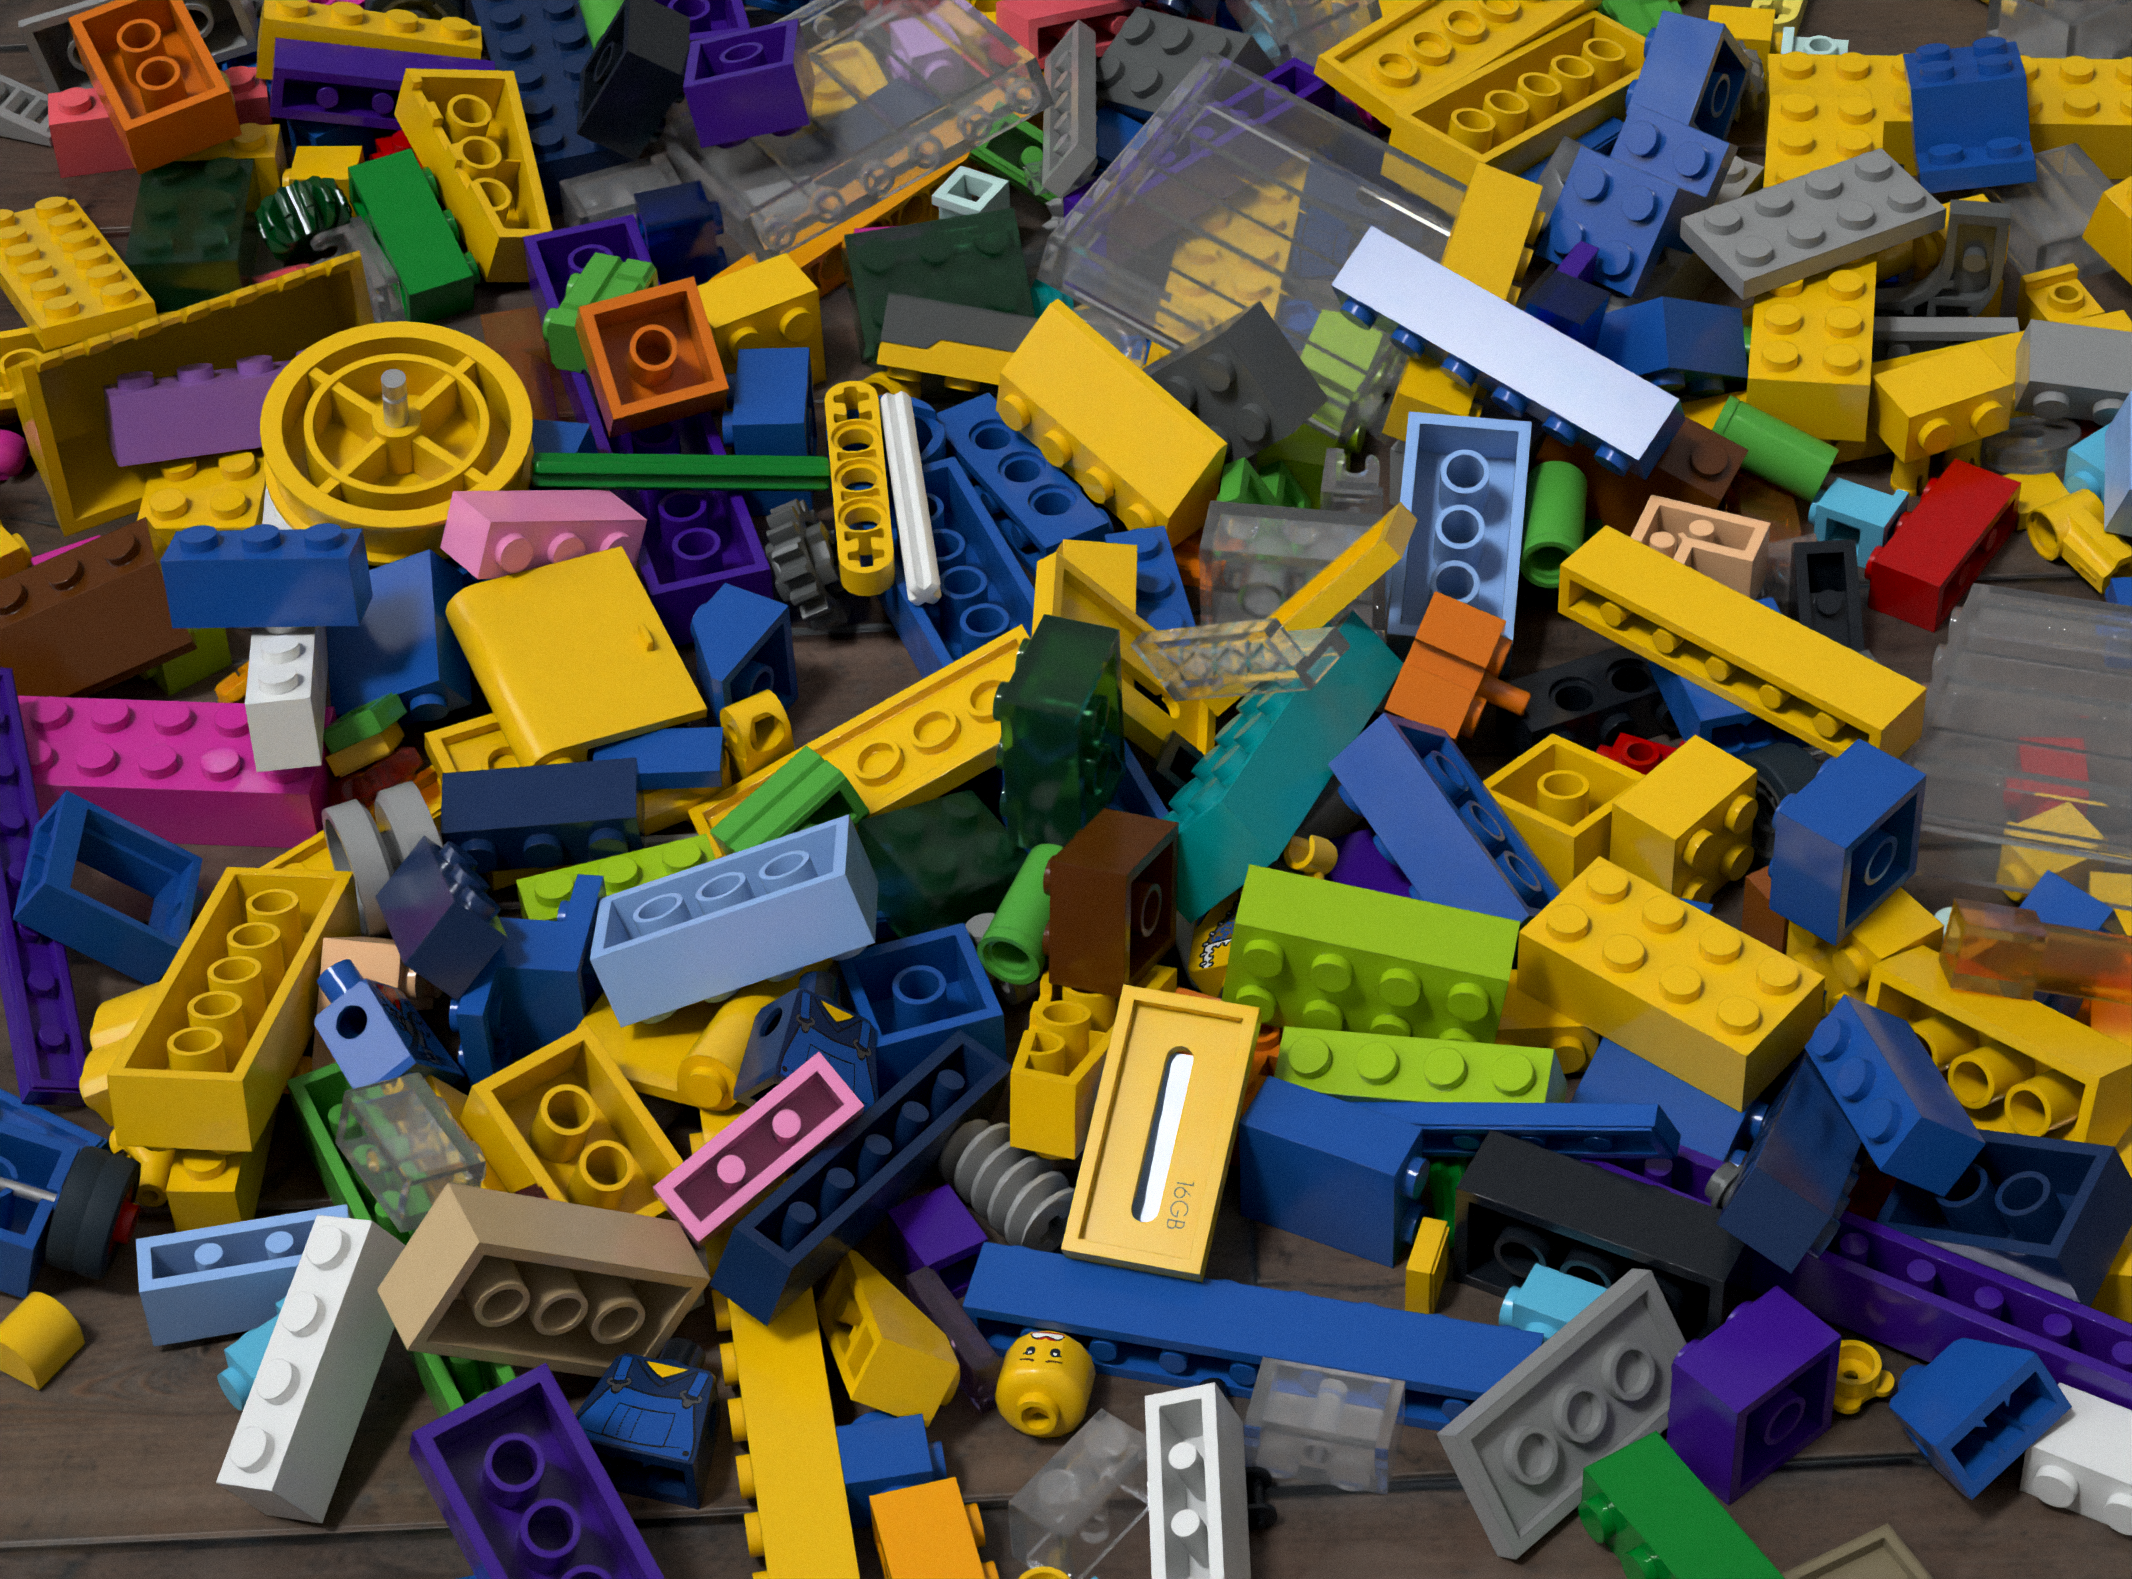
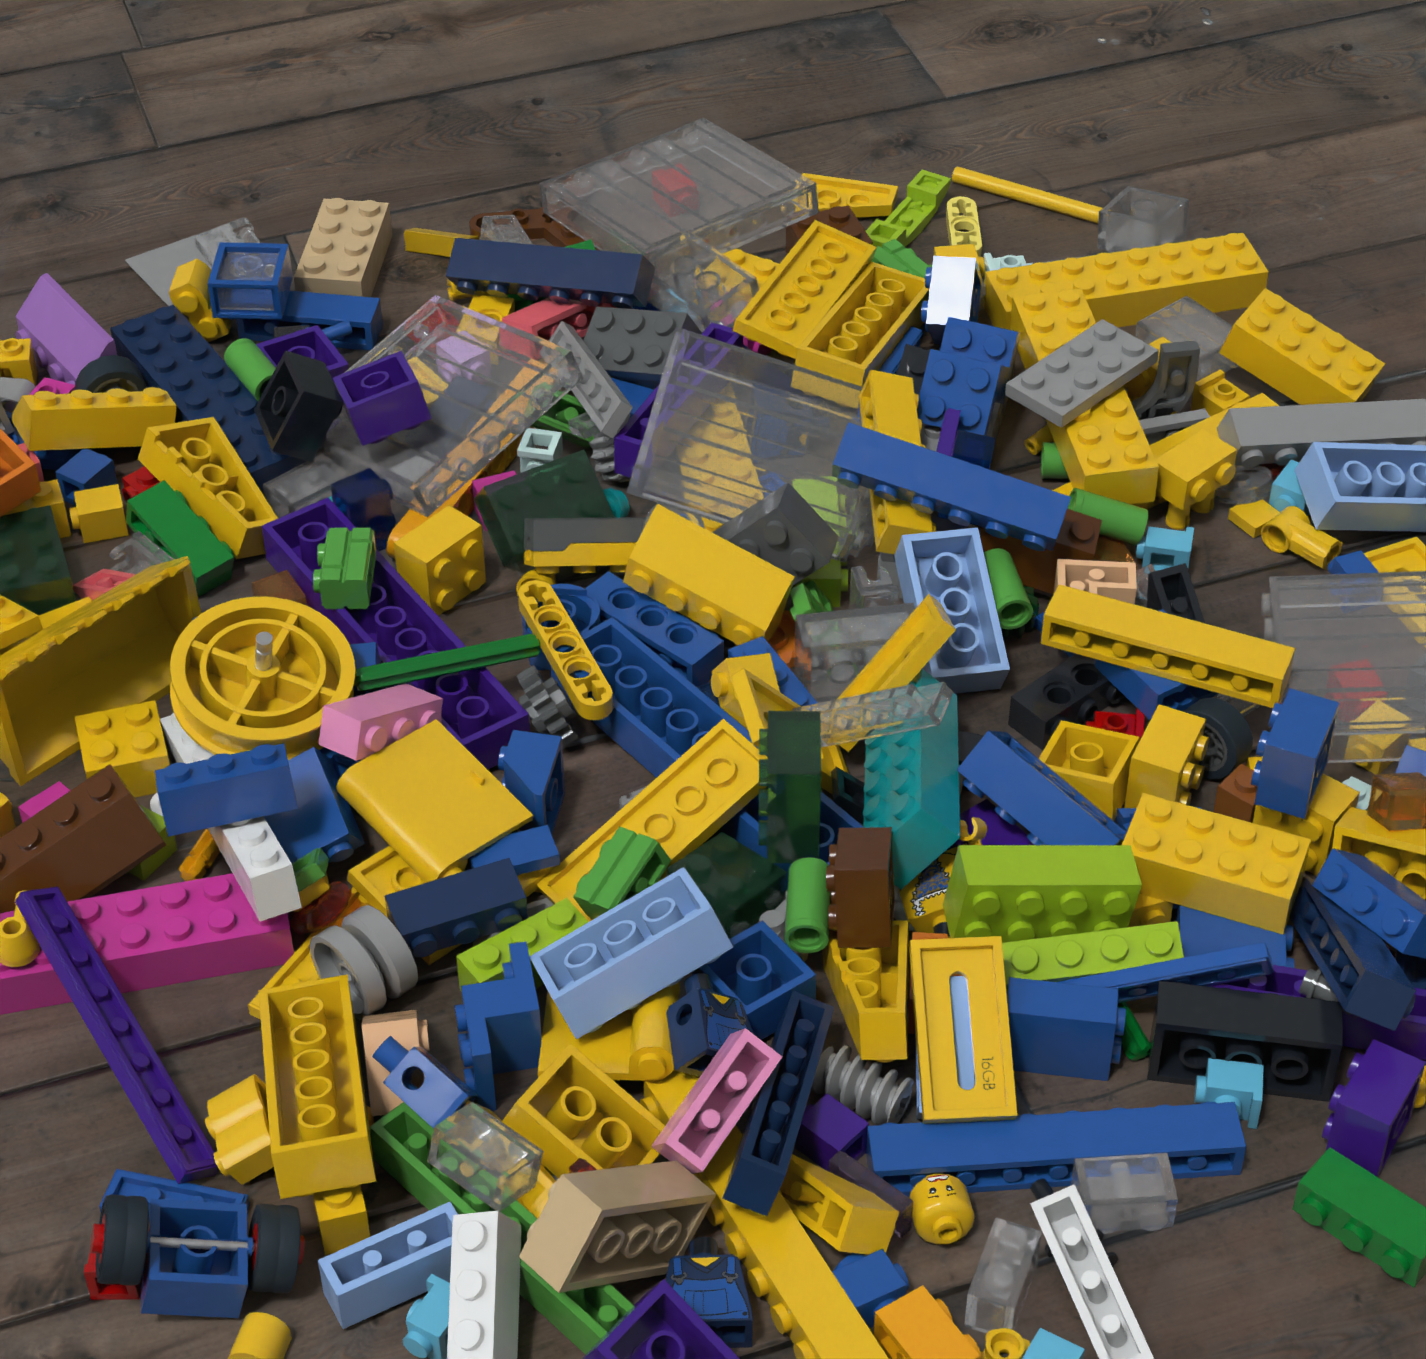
camera: 20 degrees left, 0 degrees up
blue window [13,790,203,985] -> none
medium lavender slope [103,349,305,467] -> none
yellow arm [109,1129,176,1207] -> none
dark green gear [255,176,355,262] -> none
dark purple brick [270,37,495,130] -> none
dark blue brick [375,835,508,1001] -> none
orange brick [575,276,729,438] -> none
yellow leg [720,689,795,785] -> none
blue brick [722,347,818,516] -> none
white axle [879,391,942,606] -> none
orange brick [1384,591,1531,744] -> none
yellow tile [1405,1217,1450,1314] -> none
light grey plate [1437,1268,1687,1560] -> none
blue brick [1573,296,1748,398] -> none
red brick [1864,458,2021,633] -> none
blue bracket [1903,37,2037,193] -> none

